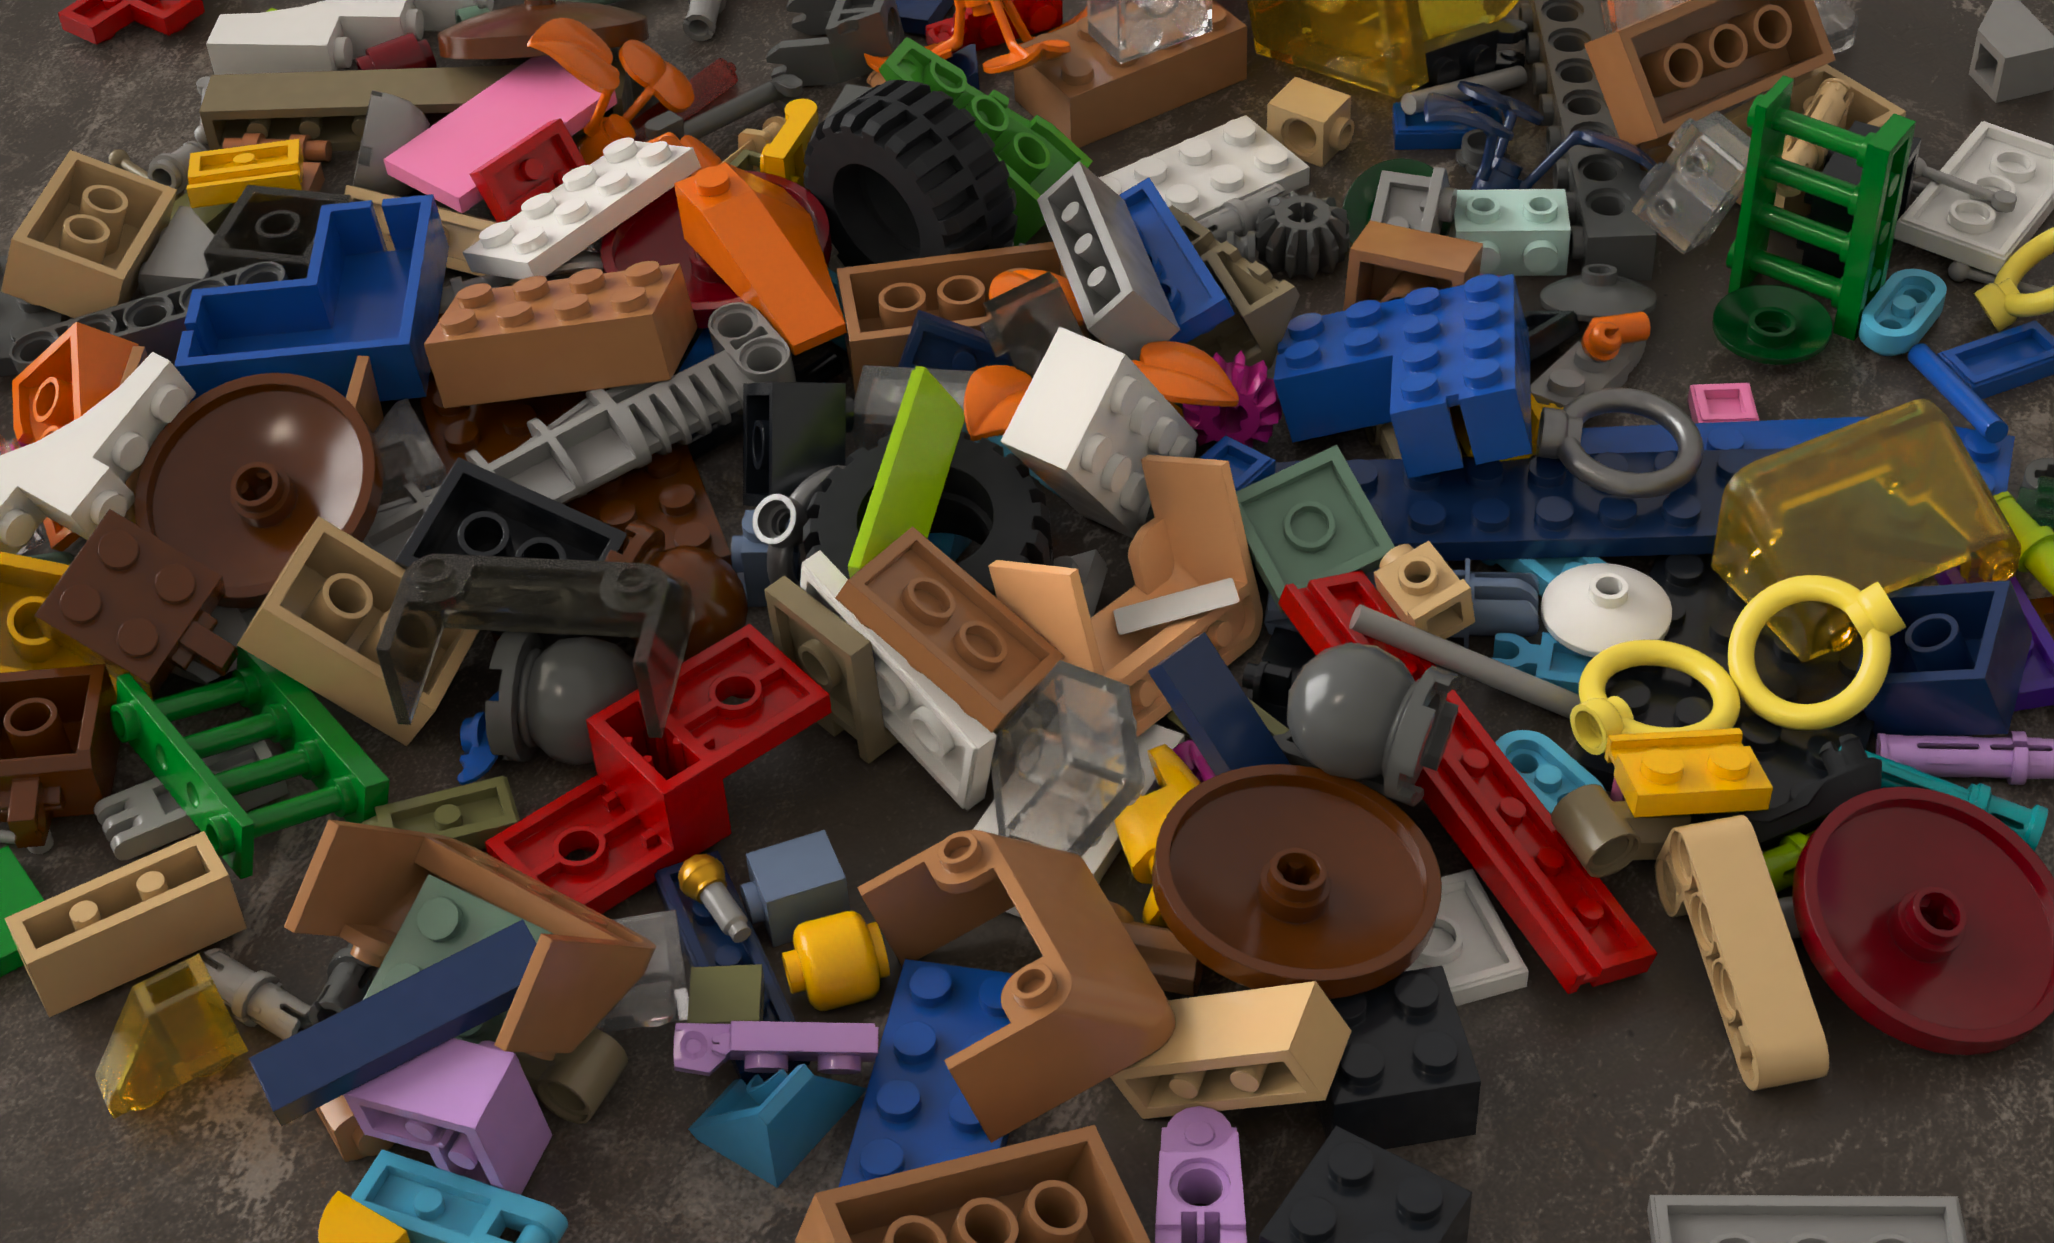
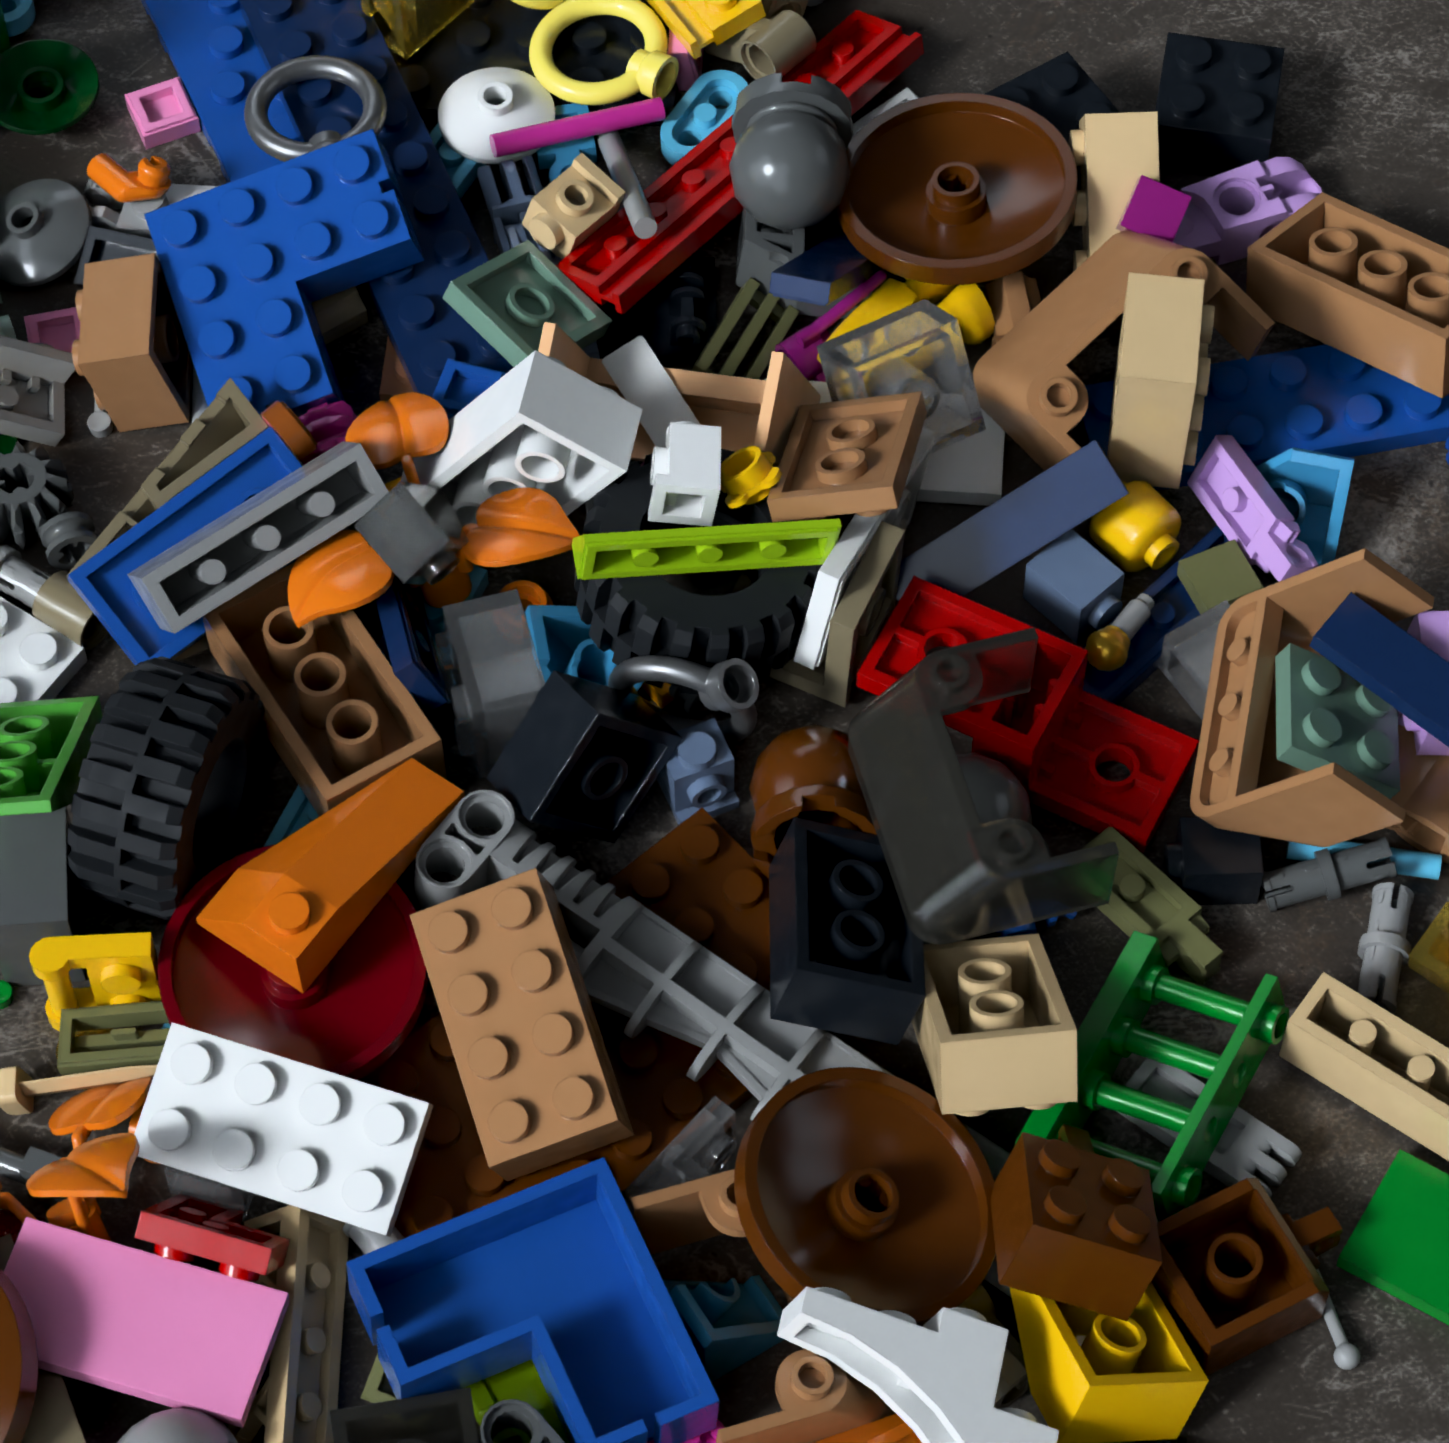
camera: 115 degrees left, 15 degrees up
none -> dark orange tile [260,400,317,462]
none -> dark pink bar [489,97,666,158]
none -> white brick [648,421,721,526]
none -> yellow plate [721,446,782,509]
none -> dark blue tile [896,440,1129,602]
none -> tan brick [1107,272,1215,489]
none -> magenta piece [1116,175,1192,242]

